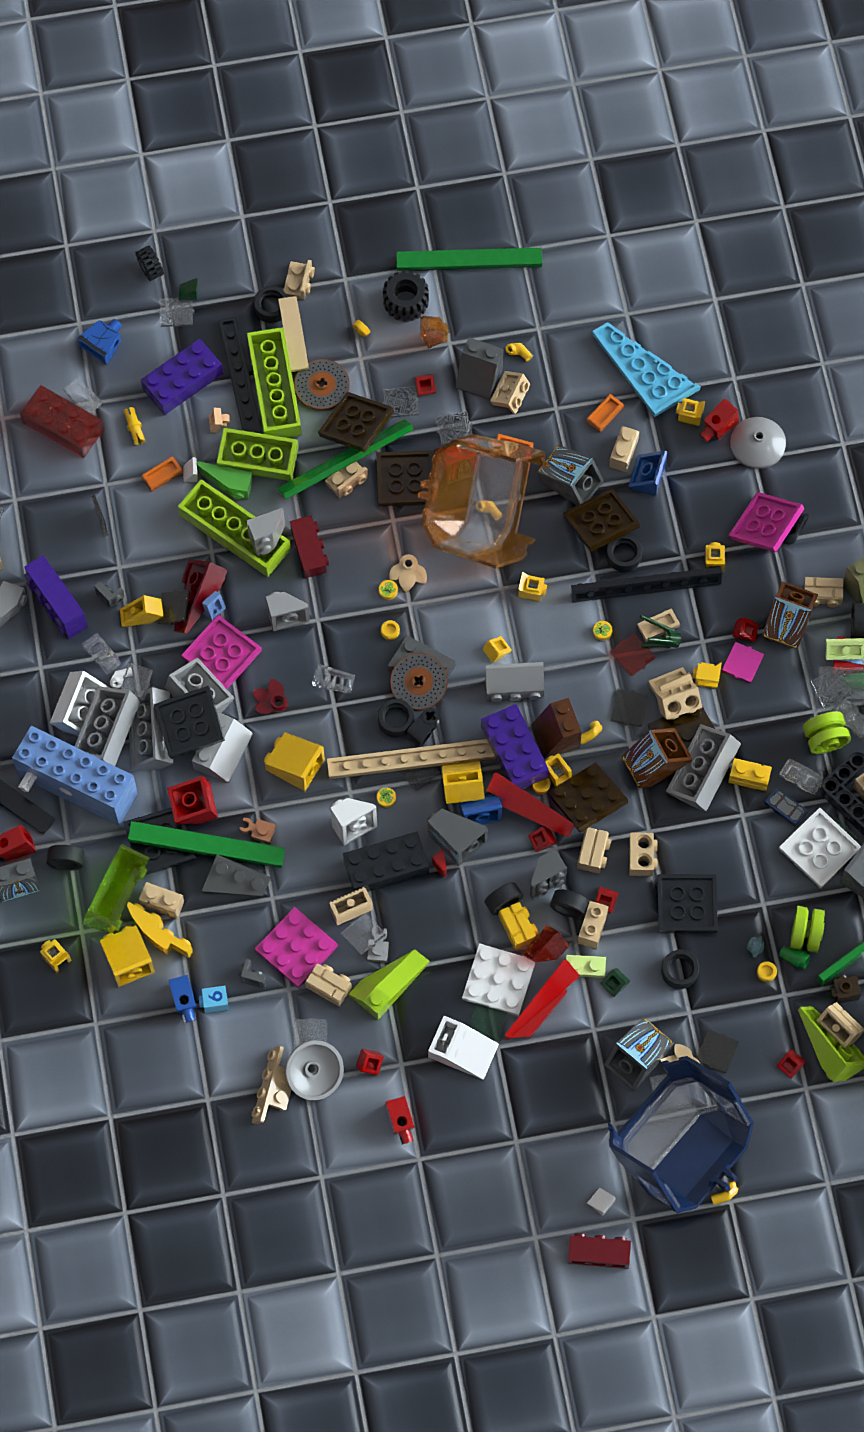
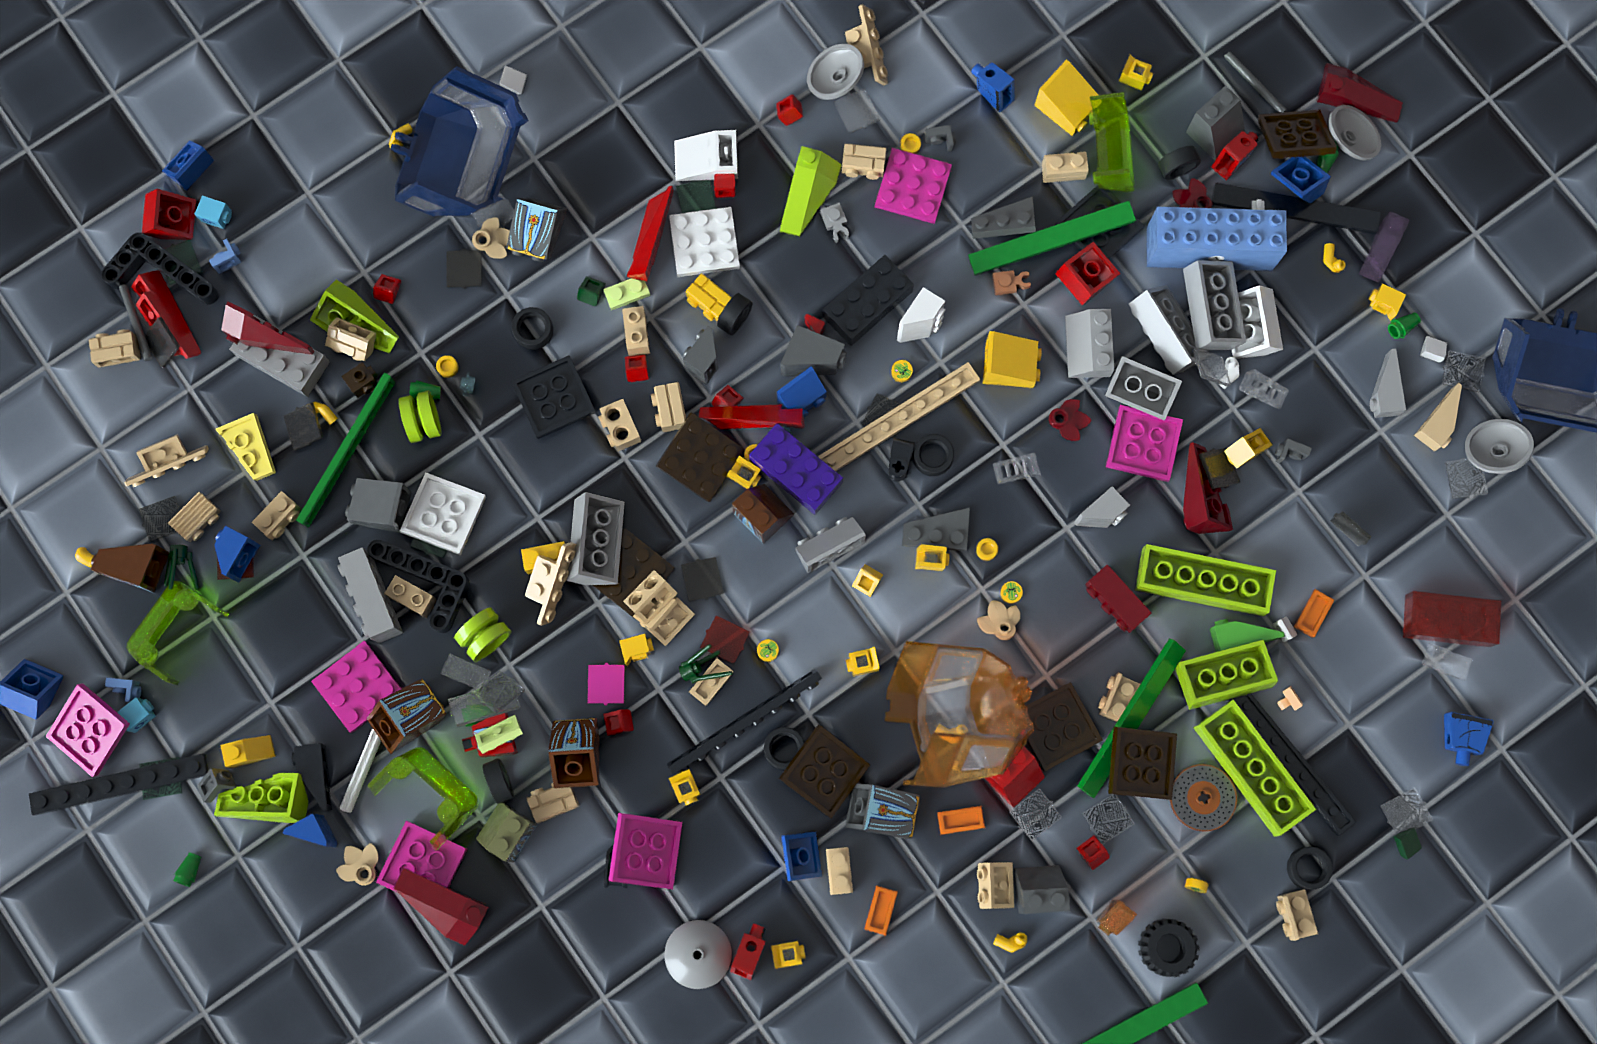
camera: 155 degrees right, 10 degrees up
dark purple brick [24,555,88,639] -> none
yellow pin [123,407,145,445] -> none
yellow slope [127,902,193,958] -> none
black tyre [135,245,164,281] -> none
dark purple brick [141,339,223,415] -> none
black plate [154,686,225,759] -> none
medium azure brick [199,986,229,1013] -> none
medium blue bracket [202,591,226,621] -> none
light grey slope [247,508,285,555] -> none
tan slope [278,296,309,372] -> none
tan brick [329,887,373,925] -> none
clear piece [341,913,386,955] -> none
red torso [385,1096,414,1145] -> none
flat silver piece [390,653,448,710] -> none
yellow slope [442,761,485,804] -> none
clear red slope [521,925,570,962] -> none
black tyre [550,889,589,919] -> none
dark red brick [568,1233,631,1269] -> none
yellow arm [581,721,602,745] -> none
medium azure wing [592,322,701,417] -> none
reddish brown slope [622,728,692,788] -> none
tile [764,787,807,826] -> none
clear slope [779,759,824,795] -> none
none -> bracket [525,542,576,626]
none -> red slope [714,173,736,198]
none -> yellow tile [900,133,921,154]
none -> yellow window [915,544,950,571]
none -> dark red plate [1172,178,1212,208]

